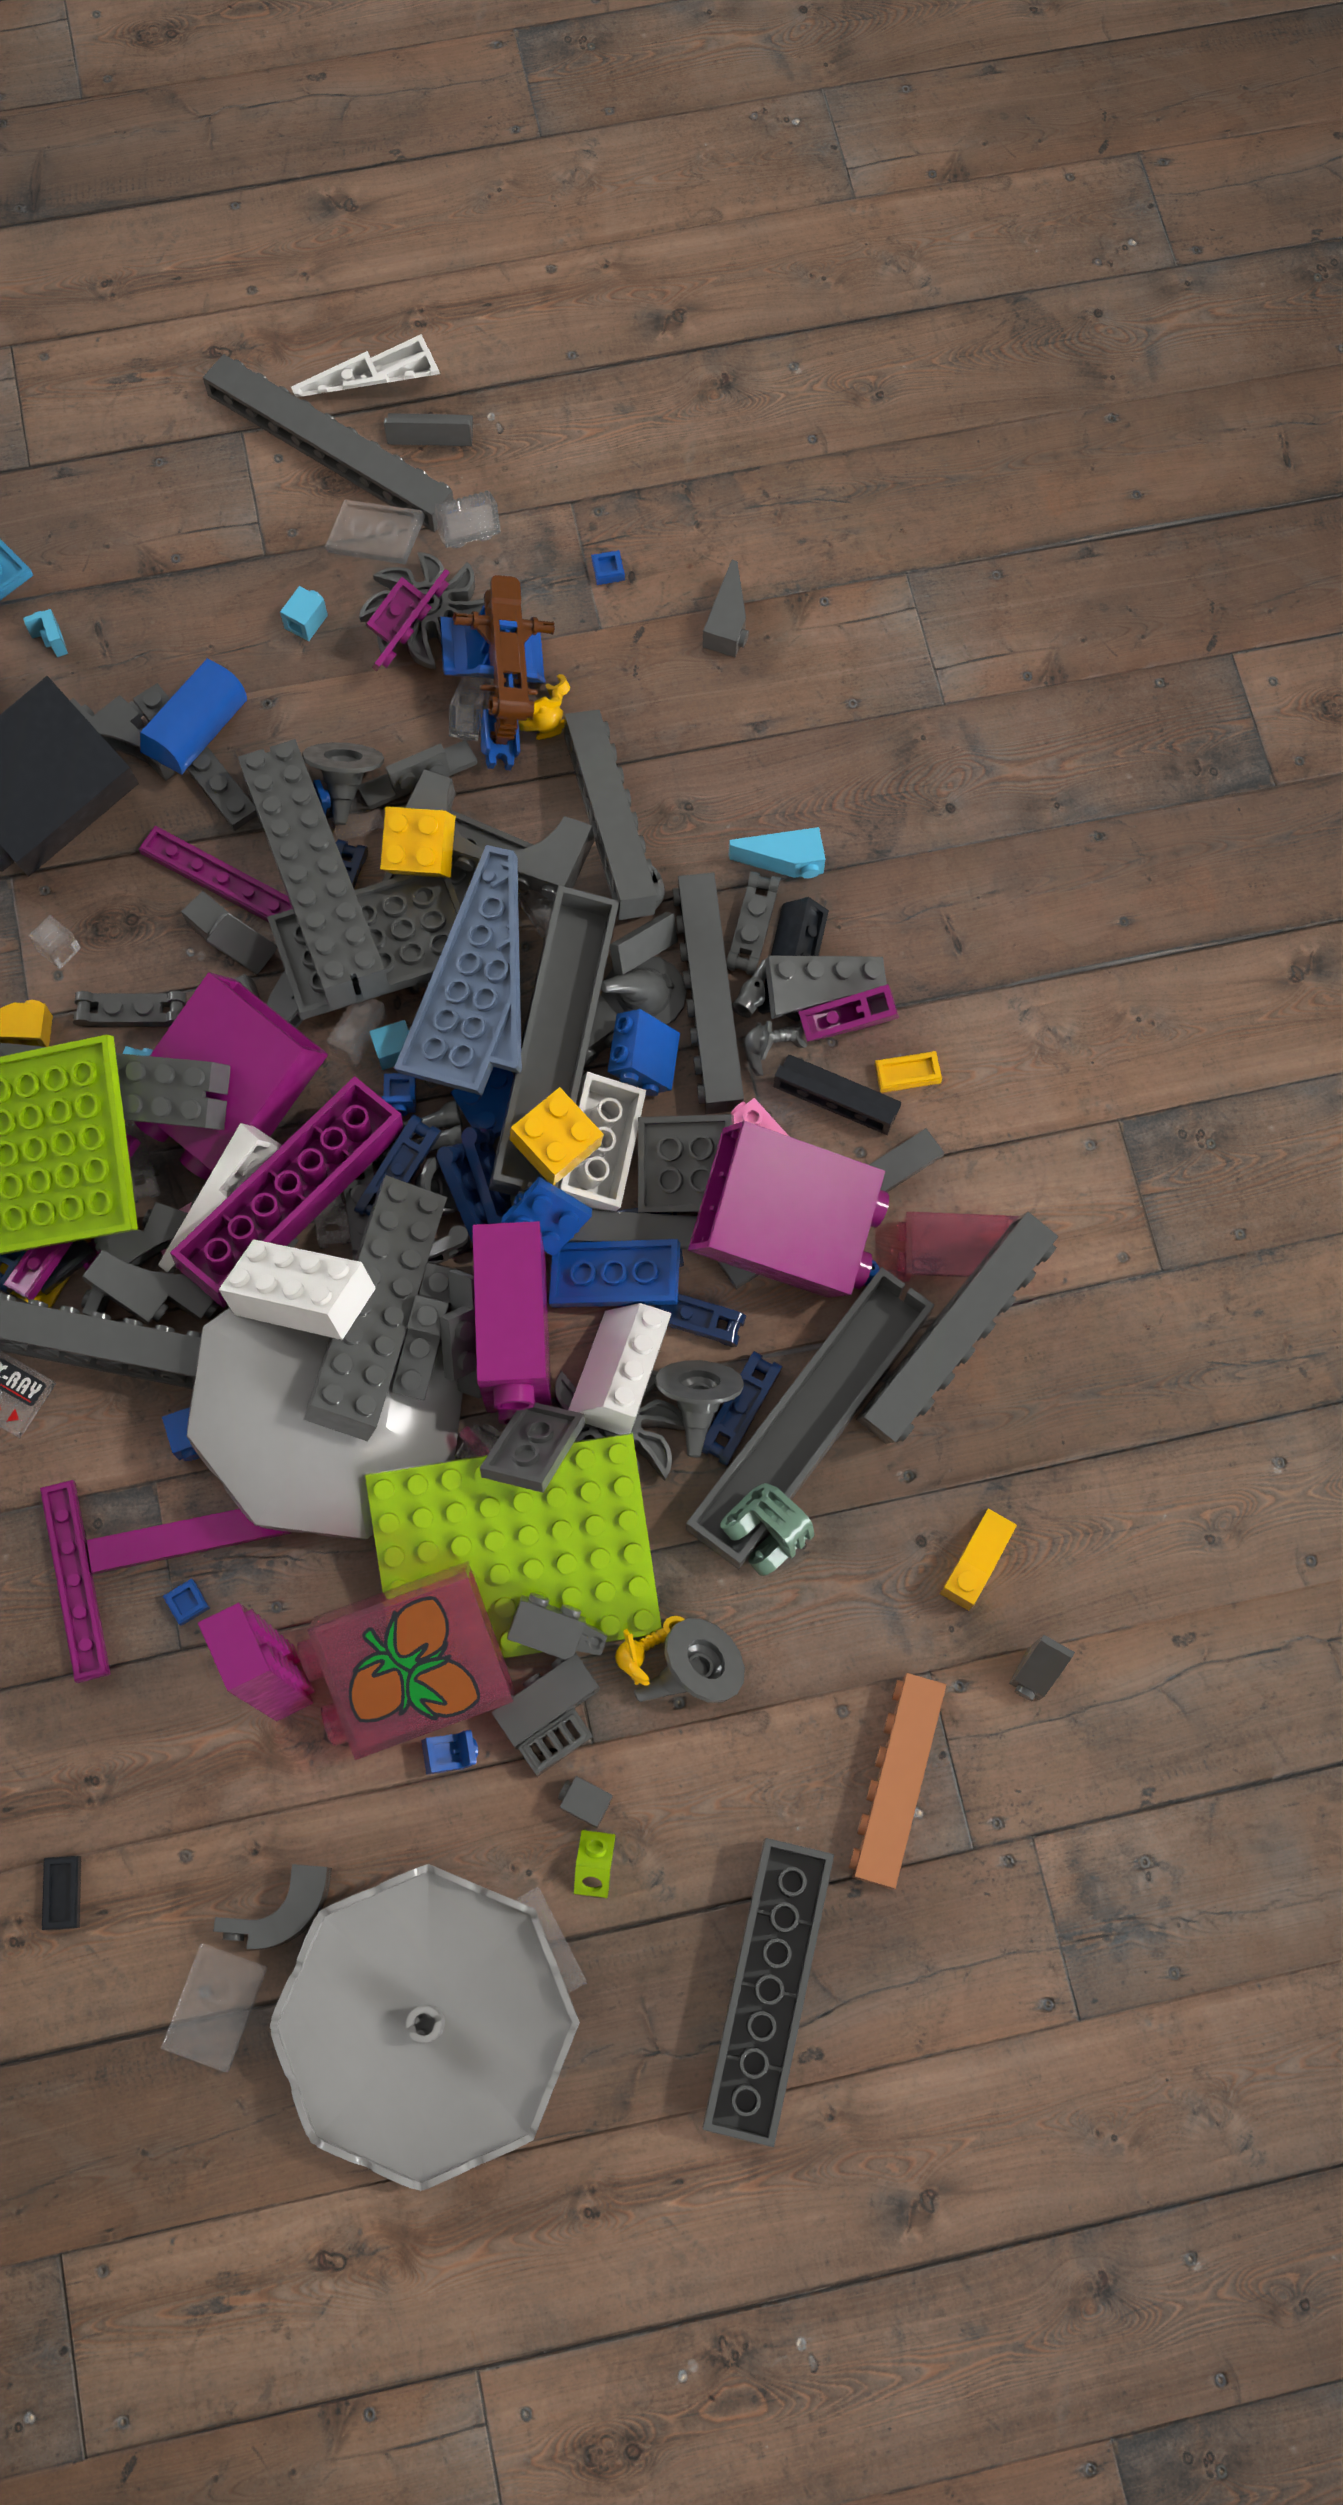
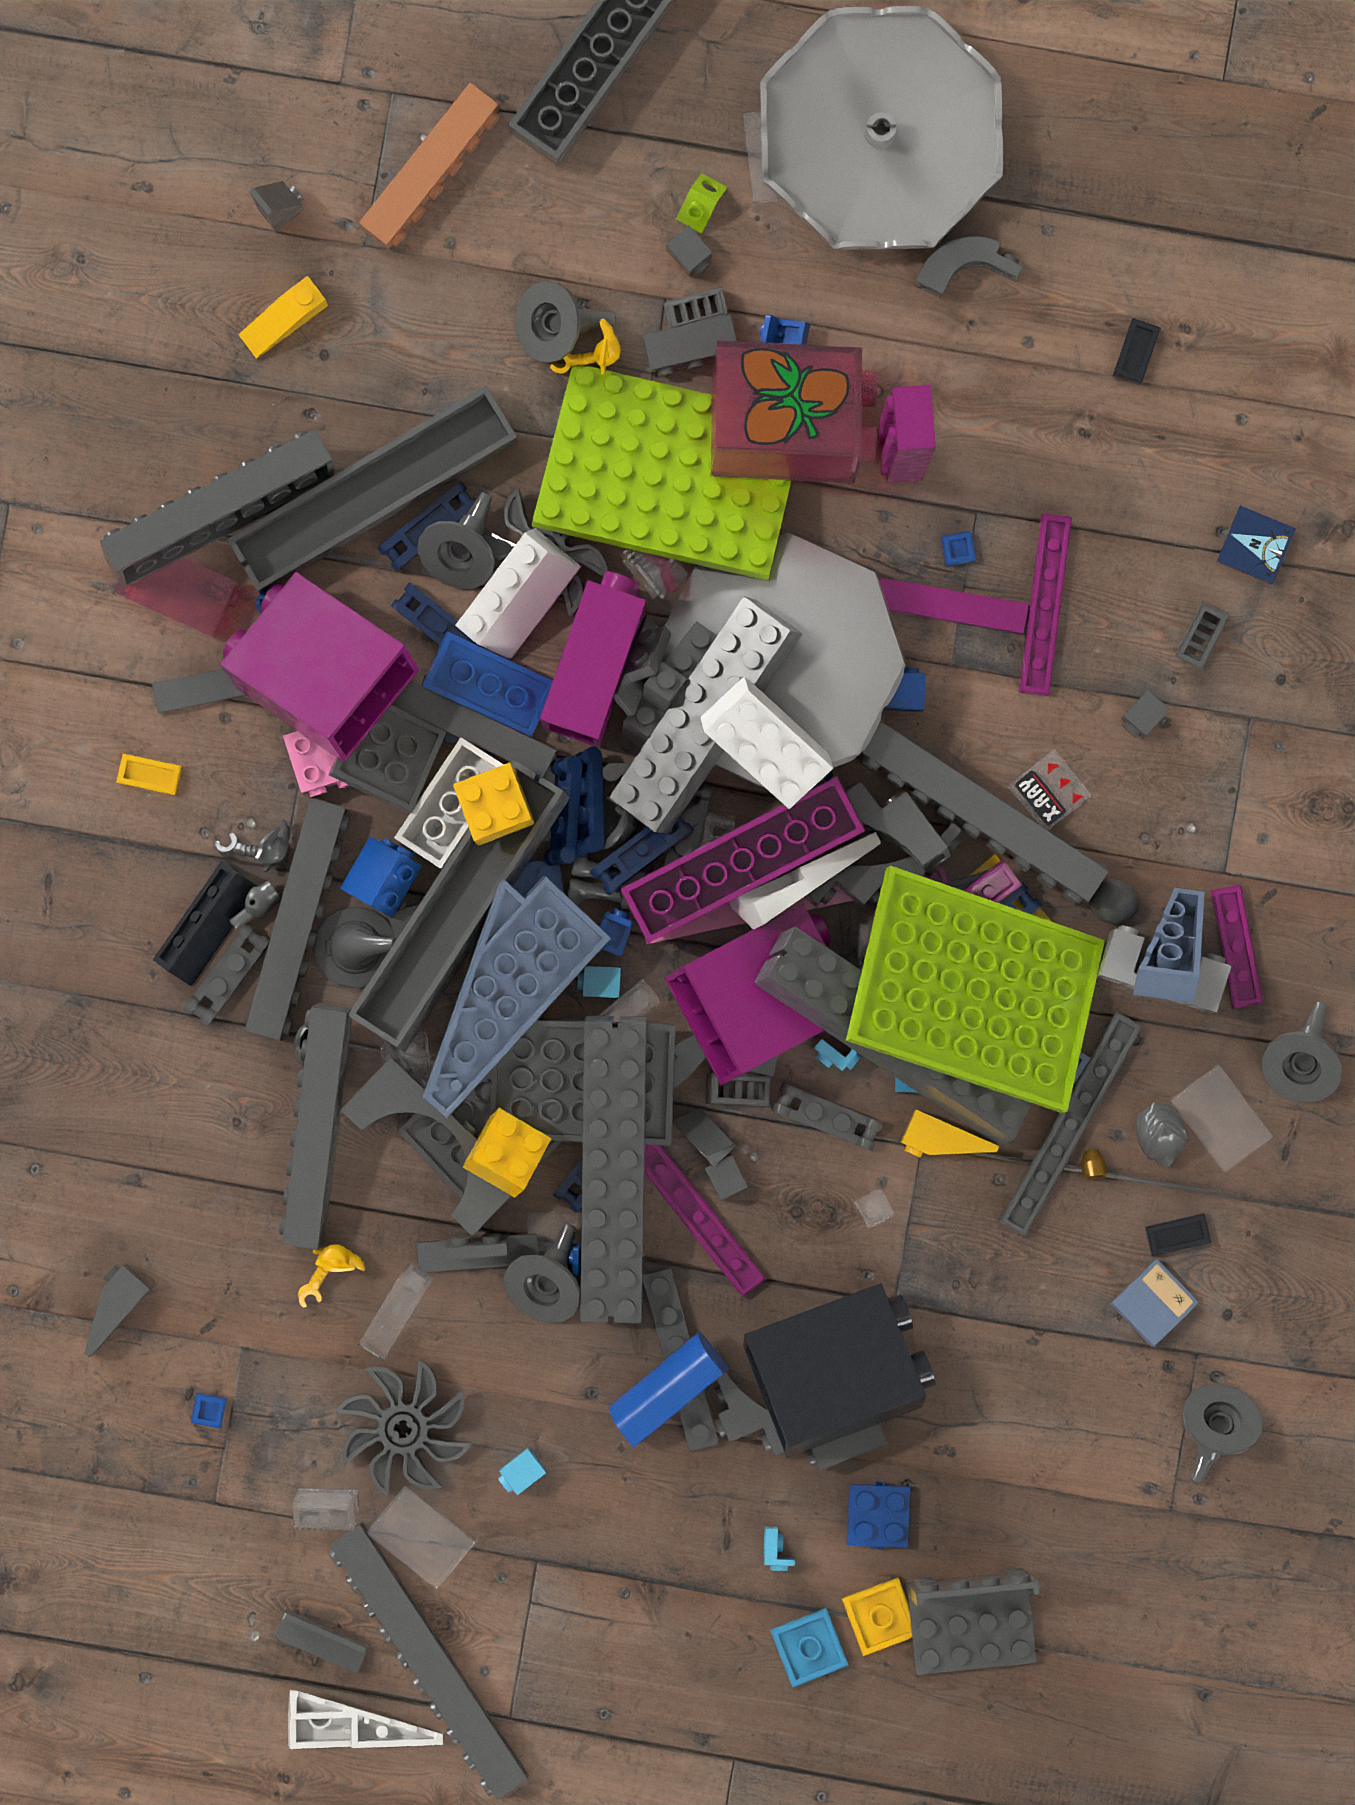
camera: 155 degrees left, 15 degrees up
clear tile [161,1943,268,2073] -> none
magenta bracket [366,569,450,672] -> none
piece [440,575,555,770] -> none
dark grey plate [480,1403,585,1493] -> none
blue plate [501,1177,592,1257] -> none
dark grey hinge [507,1593,607,1660] -> none
dark grey tile [610,912,678,975] -> none
sand green piece [720,1483,815,1576] -> none
medium azure slope [729,827,826,878] -> none
dark grey wing [765,956,887,1019] -> none
black panel [773,1055,901,1136] -> none
magenta slope [799,984,899,1042] -> none

